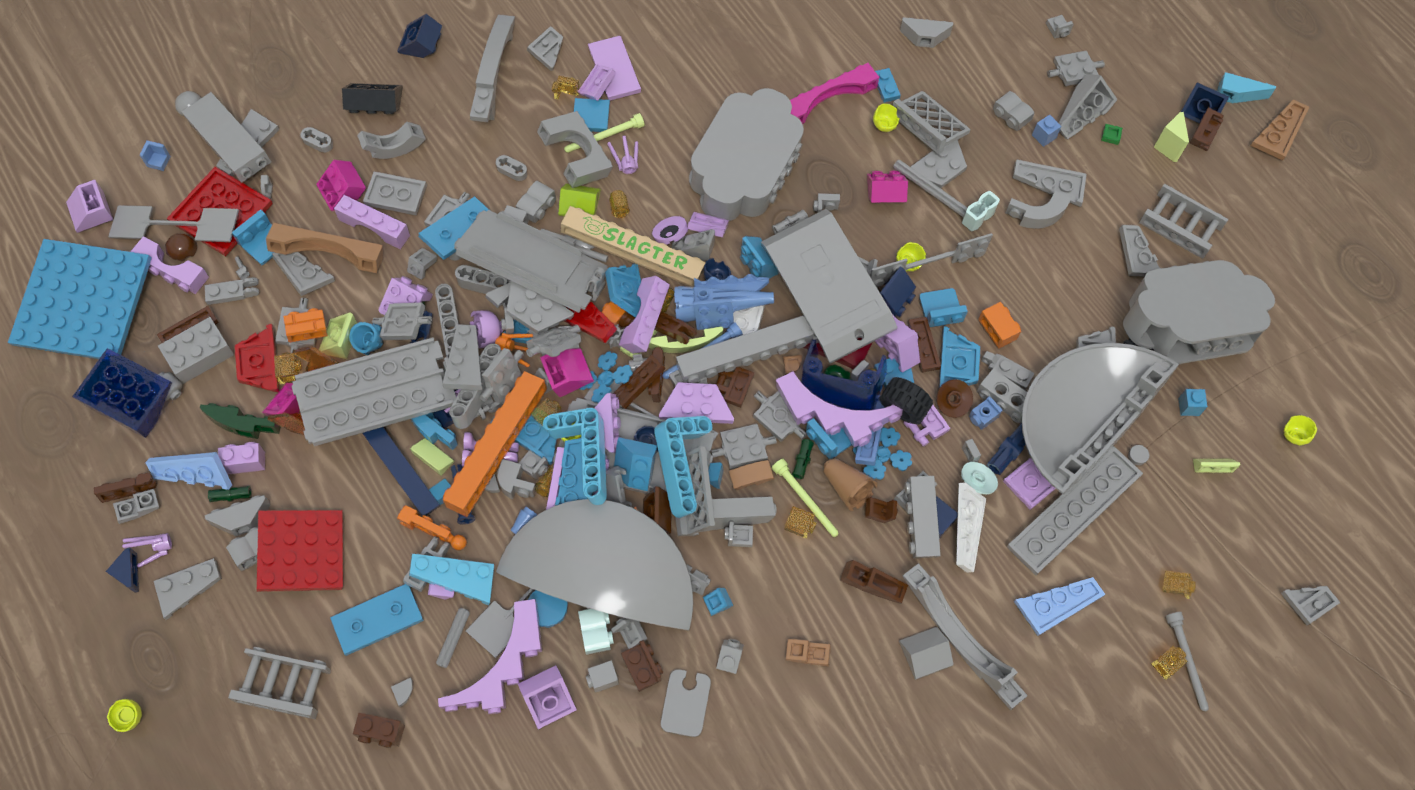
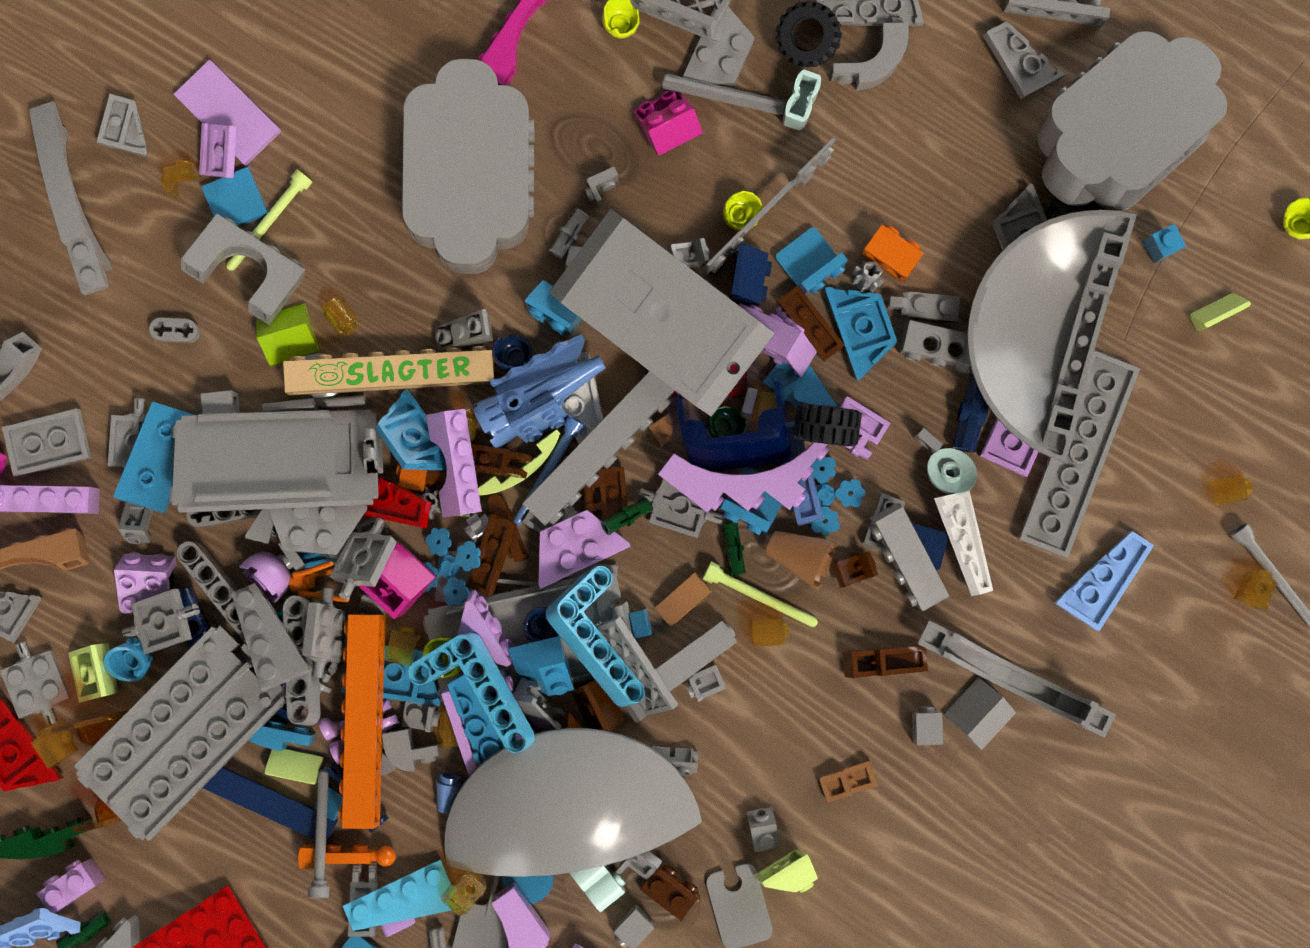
camera: 25 degrees left, 20 degrees up
dark pink slope [262,383,300,428] -> none
orange brick [283,308,328,343] -> none
light grey brick [516,181,556,223] -> none
lavender plant [607,136,638,174] -> none
lavender tile [652,216,688,245] -> none
lavender plate [688,212,729,237] -> none
dark azure slope [703,588,733,616] -> none
light grey plate [711,424,777,469] -> none
reddish brown dish [936,379,973,418] -> none
medium blue brick [969,396,1002,430] -> none
light grey tile [1128,445,1149,465] -> none
none -> light grey piece [308,769,330,899]
none -> clear yellow brick [440,871,487,916]
none -> dark green pin [601,497,652,535]
none -> yellowish green slope [753,848,818,893]
none -> black tyre [776,1,842,67]
none -> light grey gear [852,260,885,293]
none -> light grey brick [912,706,943,745]

